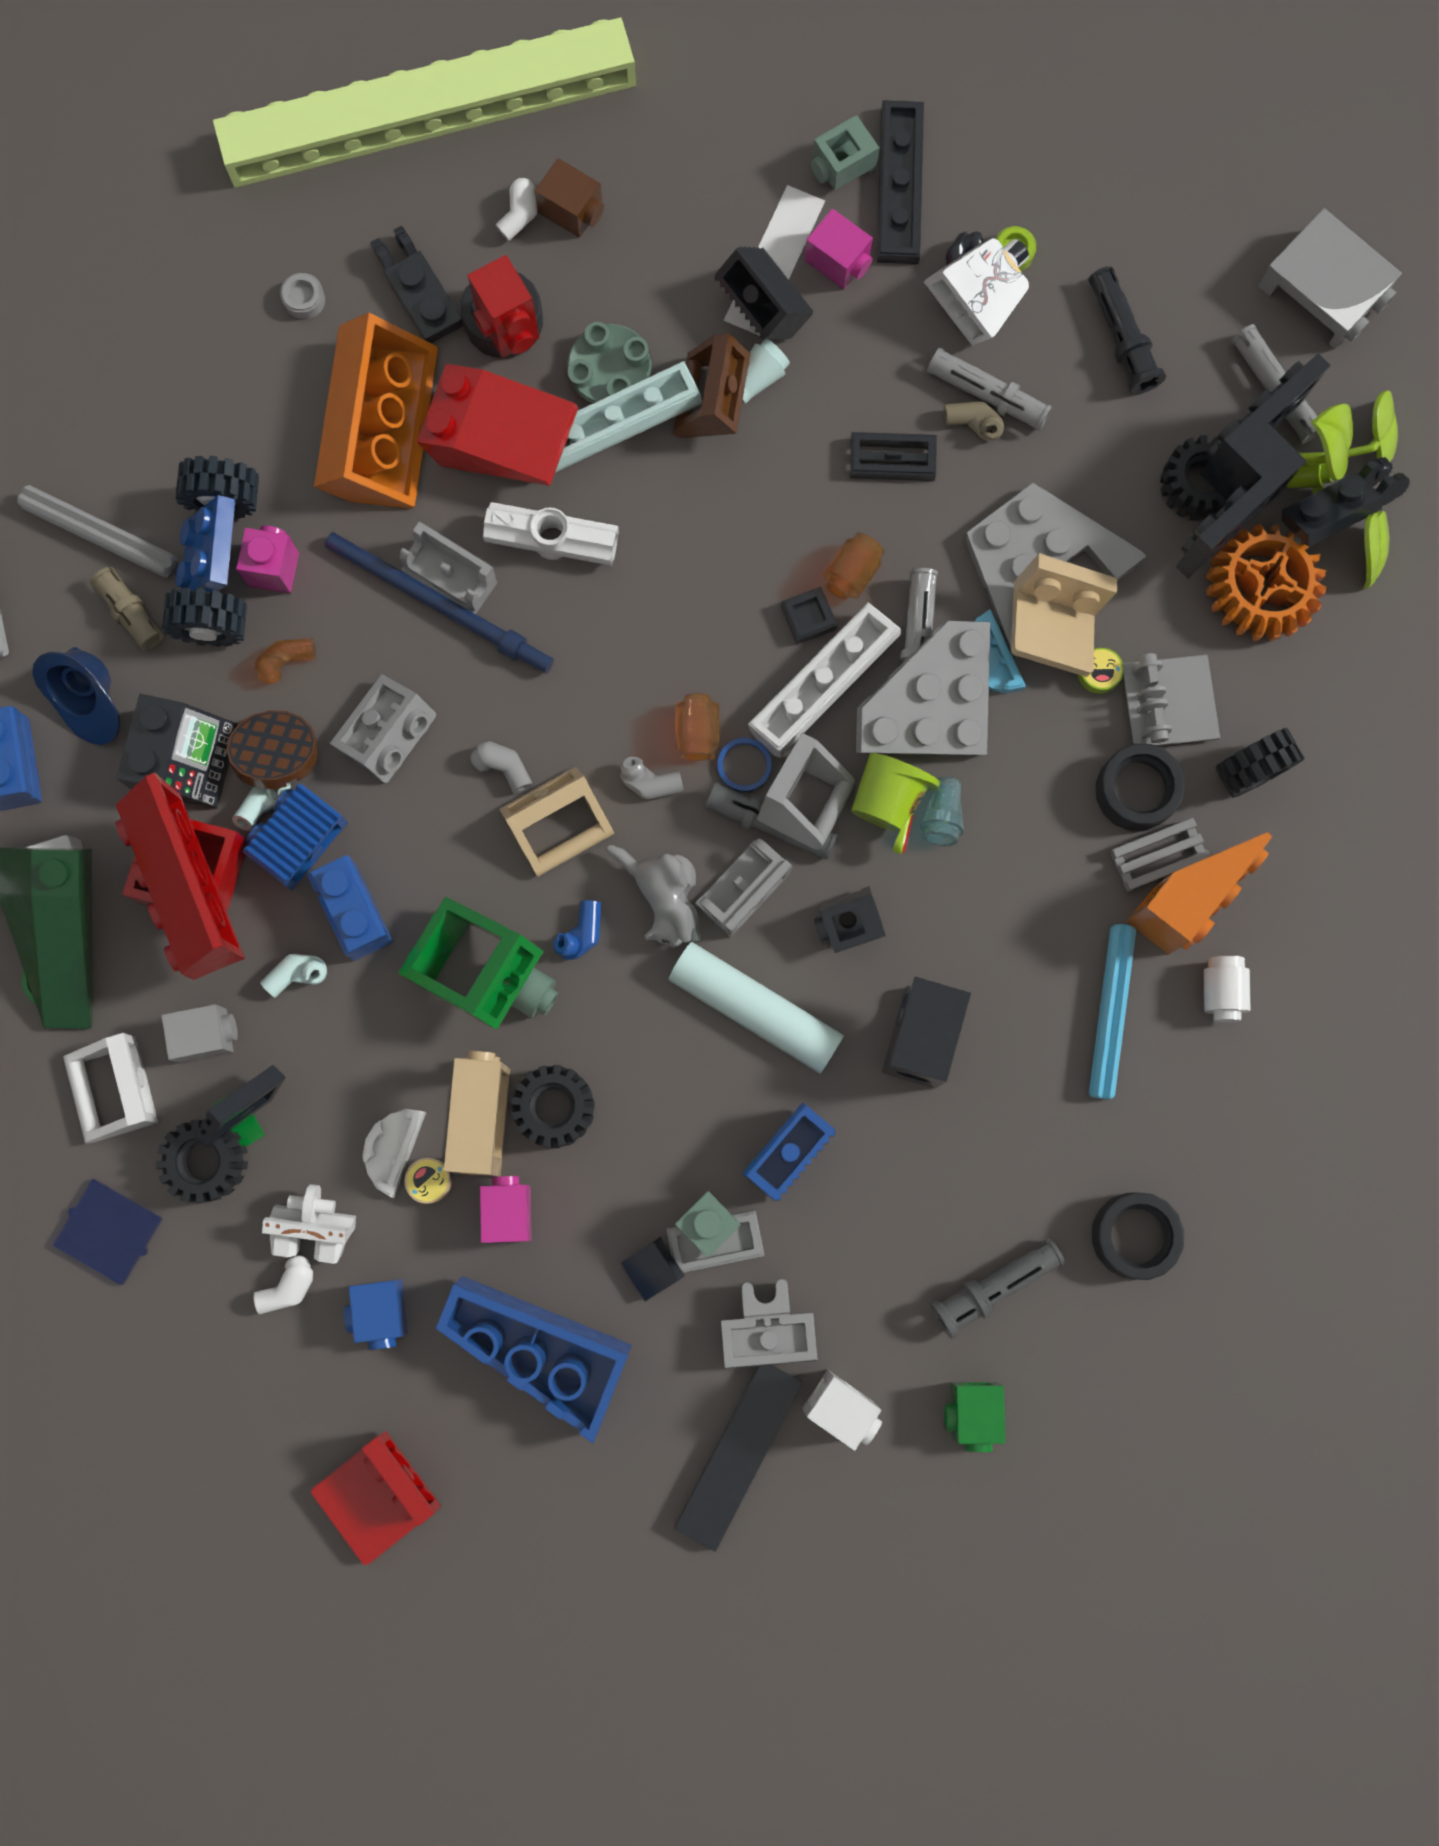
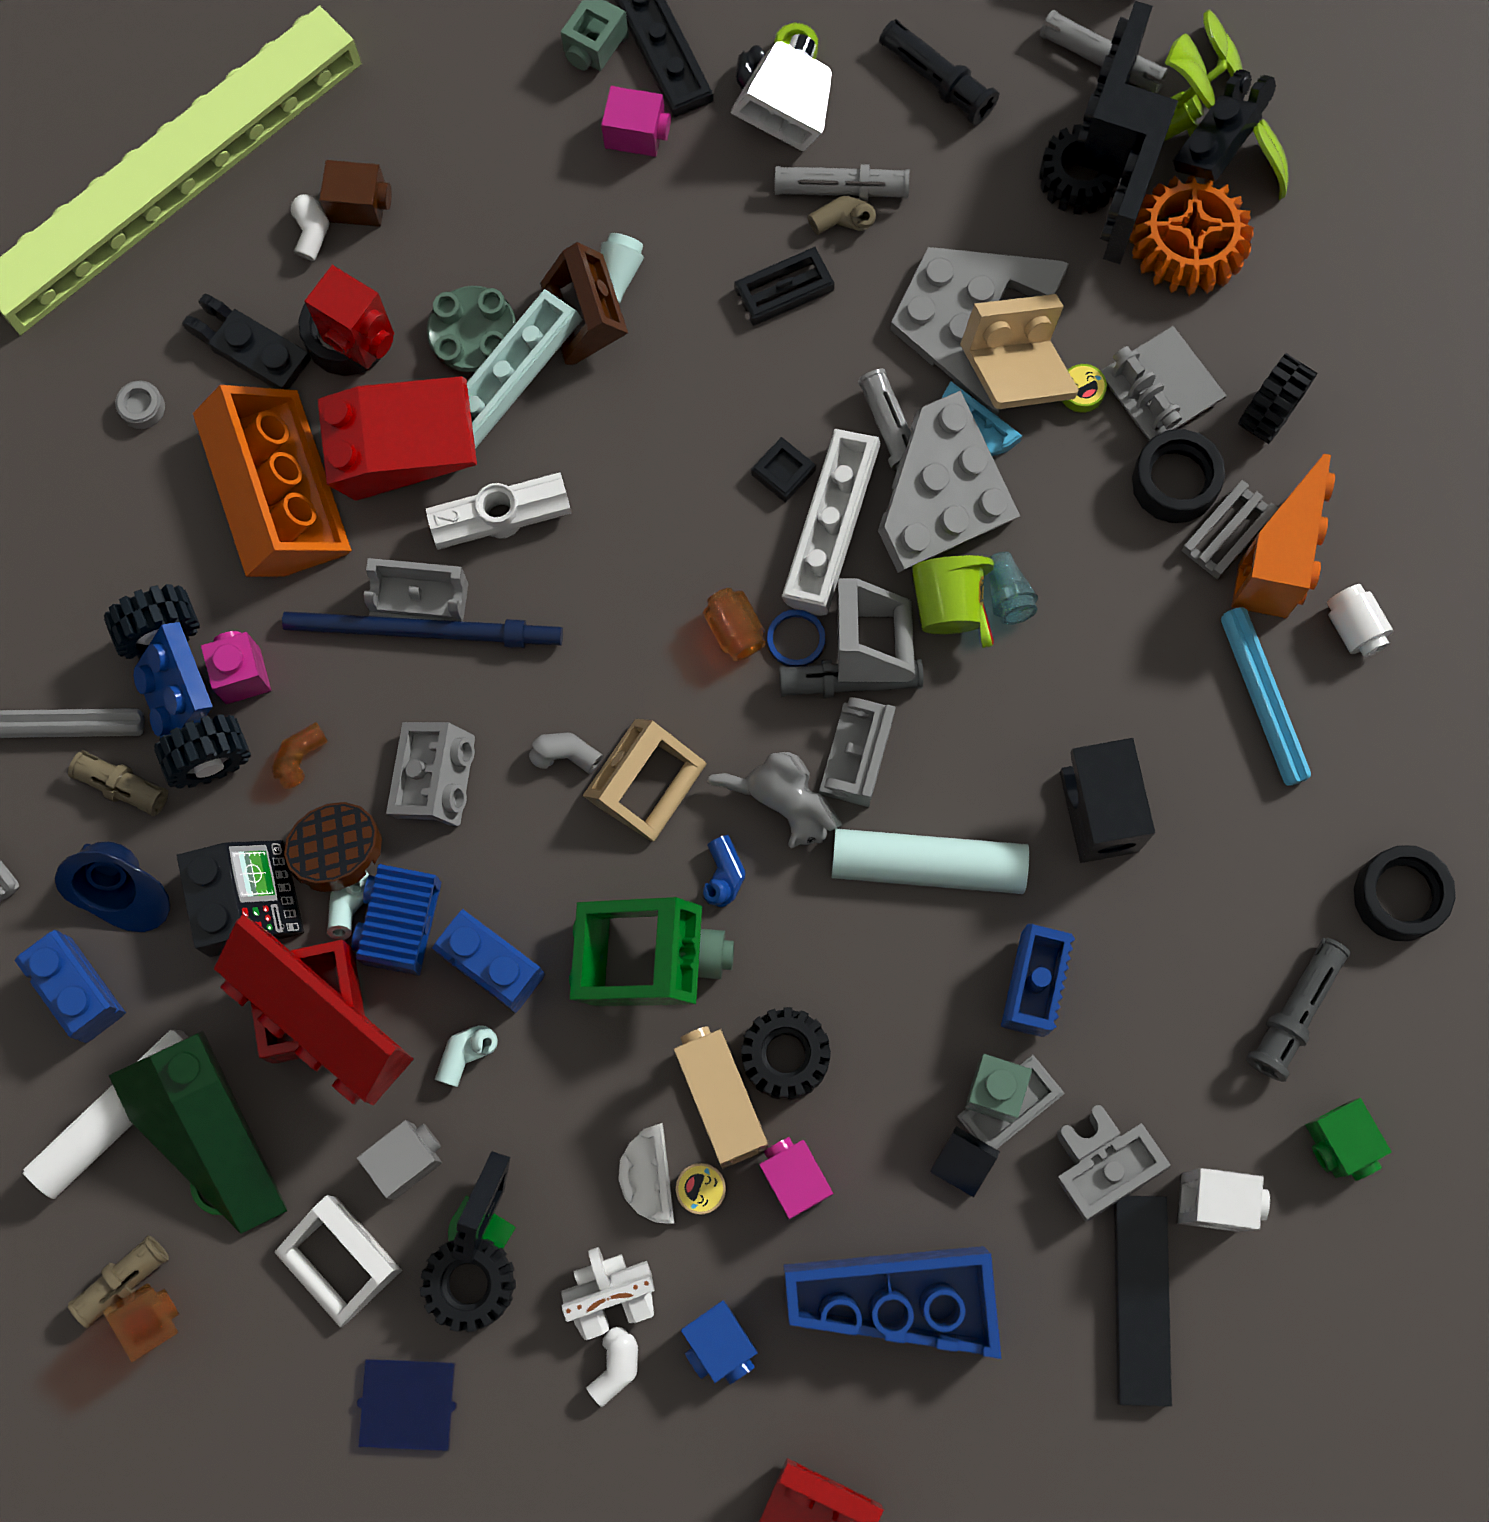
camera: 20 degrees left, 5 degrees down
light grey arm [620,756,684,800] -> none
black brick [715,246,813,339] -> none
white sticker [724,185,825,336] -> none
black brick [814,886,886,953] -> none
clear orange brick [823,533,885,600] -> none

